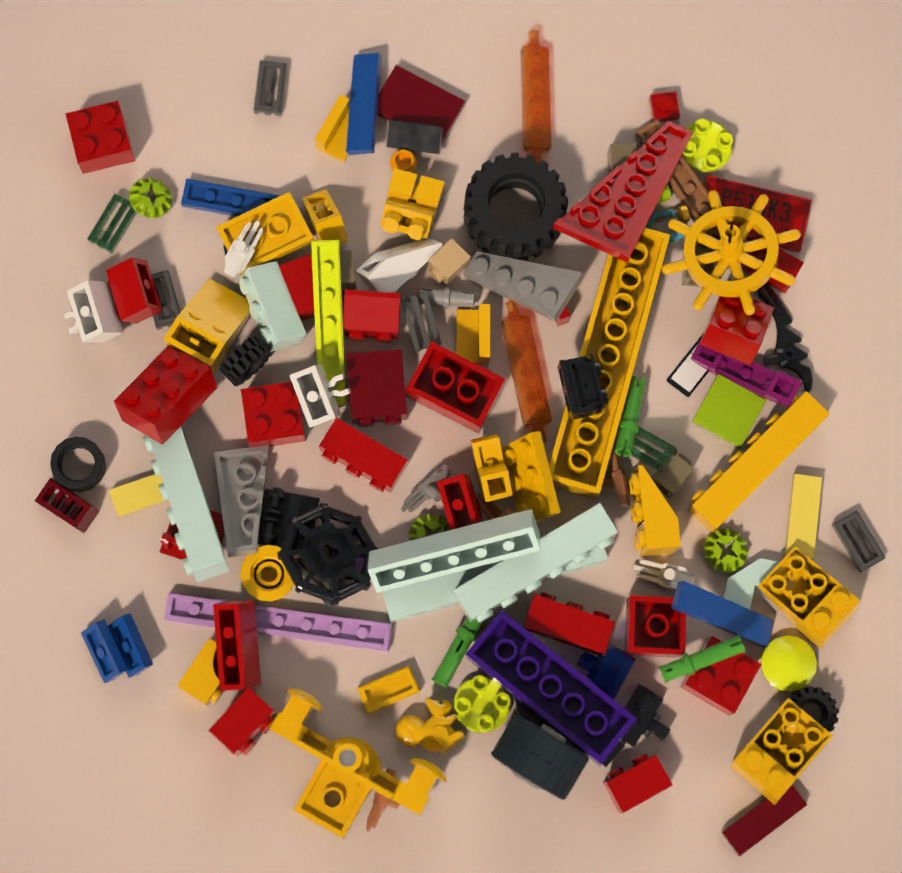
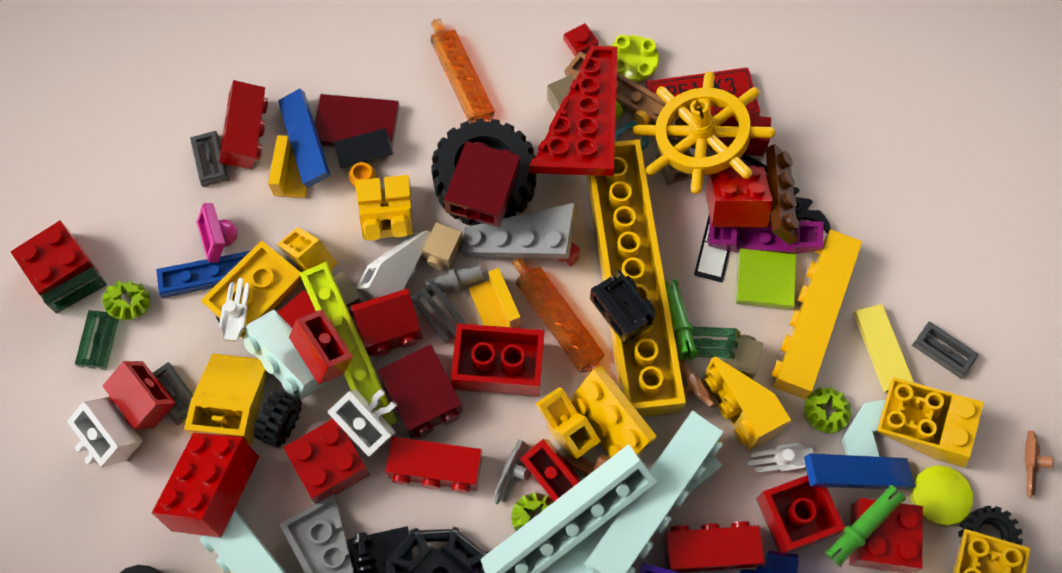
camera: 15 degrees left, 10 degrees down
none -> clear green tile [41,267,107,313]
none -> dark pink tile [196,203,238,263]
none -> red brick [219,80,269,169]
none -> red brick [289,309,353,385]
none -> dark red brick [444,141,521,228]
none -> reddish brown plate [766,144,799,245]
none -> nougat piece [1025,430,1054,499]

